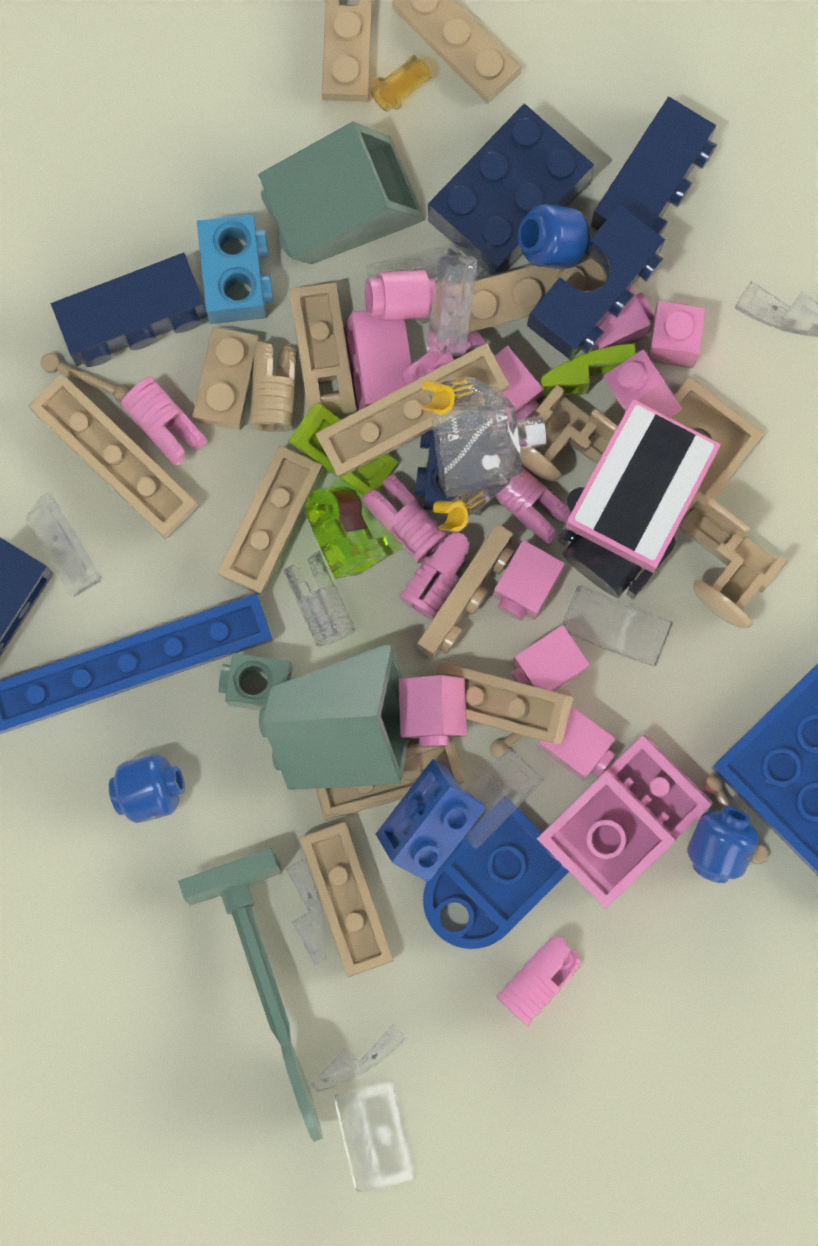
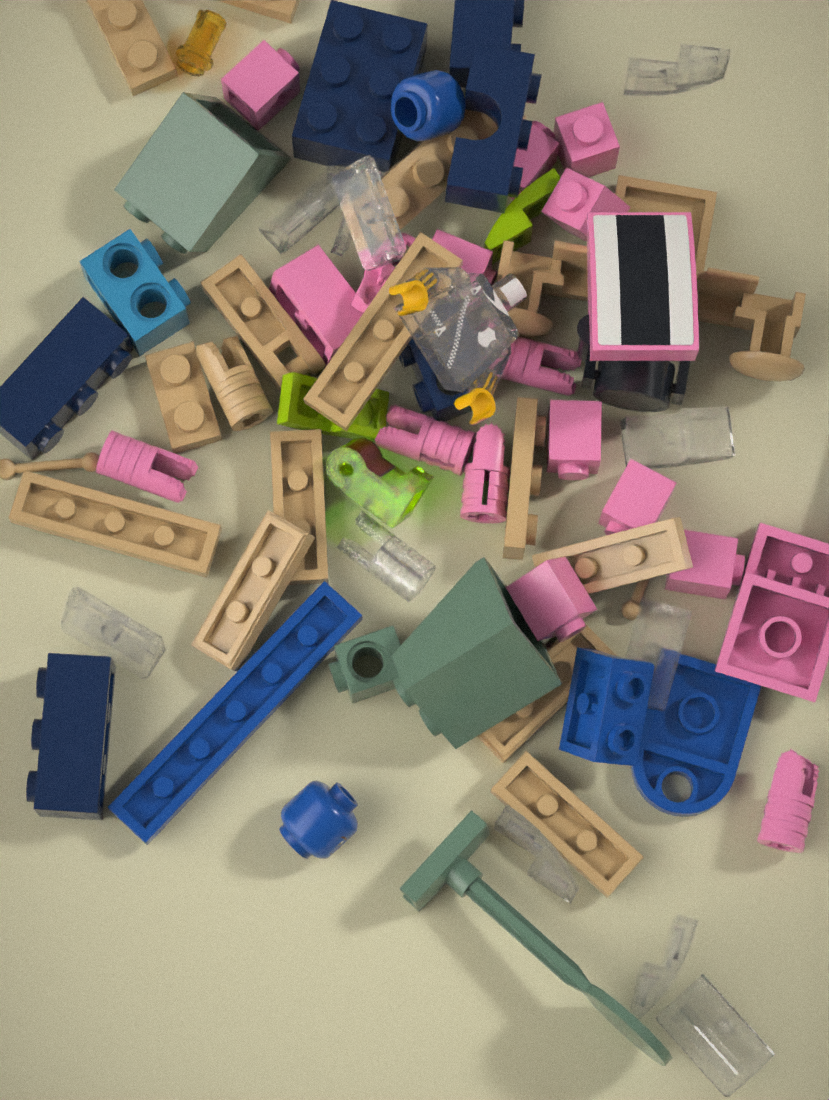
camera: 30 degrees left, 5 degrees down
bright pink brick [365,270,438,321] -> none
none -> tan tile [191,510,315,672]
none -> bright pink brick [221,40,300,131]

